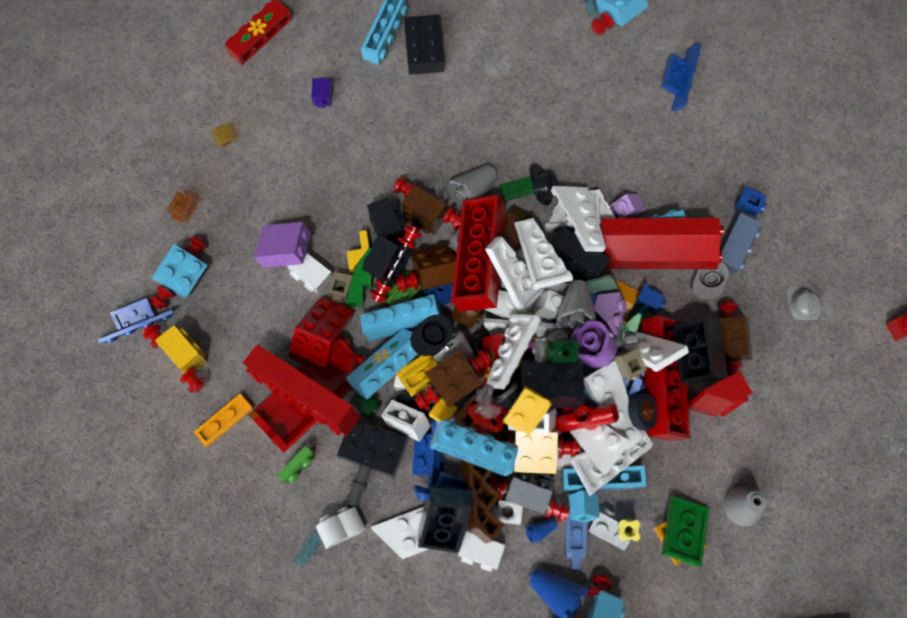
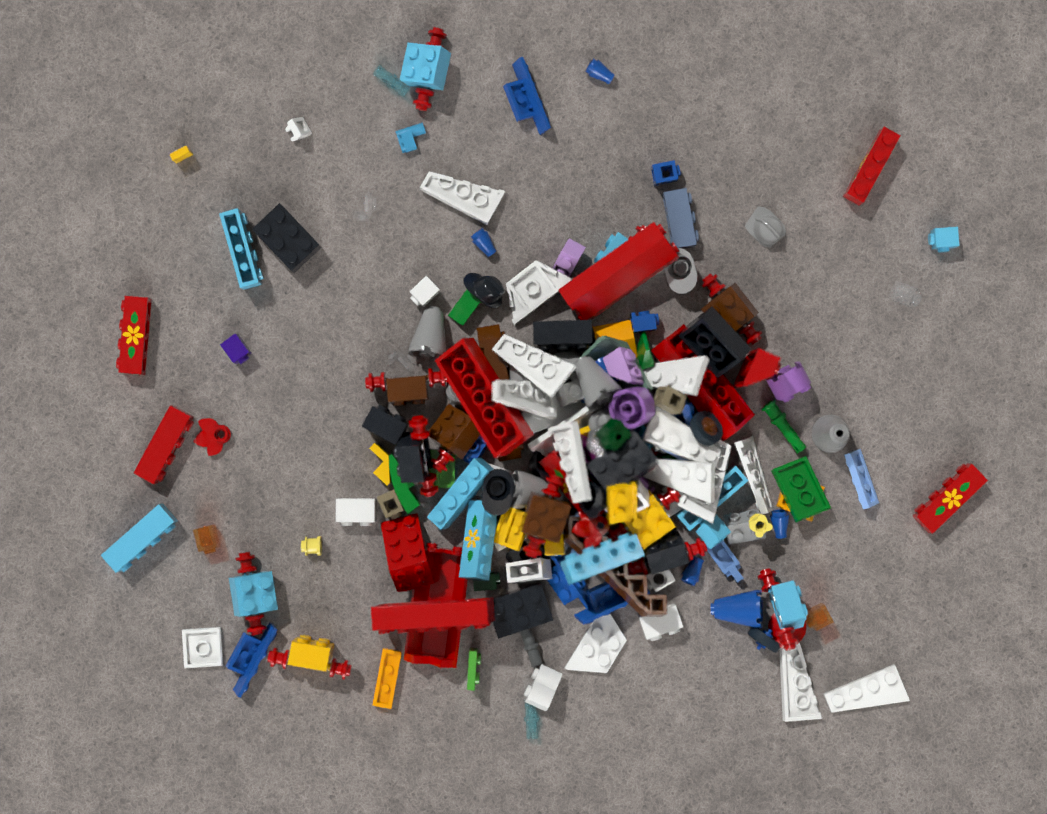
camera: 45 degrees left, 15 degrees up
clear yellow tile [211,123,236,148] -> none
medium lavender brick [254,222,311,268] -> none
black brick [418,484,472,553] -> none
clear bracket [475,383,501,419] -> none
white wing [551,186,606,252] -> none
red piece [555,403,619,433] -> none
none -> medium azure brick [100,503,178,573]
none -> red brick [133,405,194,484]
none -> white tile [182,627,224,668]
none -> red plate [193,418,231,456]
none -> light yellow brick [301,536,322,556]
none -> dark azure piece [395,122,426,153]
none -> white brick [409,276,440,307]
none -> white wing [420,171,505,225]
none -> blue cone [470,228,497,257]
none -> blue cone [585,58,615,84]
none -> white wing [735,436,774,514]
none -> green pin [761,399,807,454]
none -> medium lavender brick [766,361,811,402]
none -> blue cone [770,509,789,539]
none -> light blue plate [844,449,879,509]

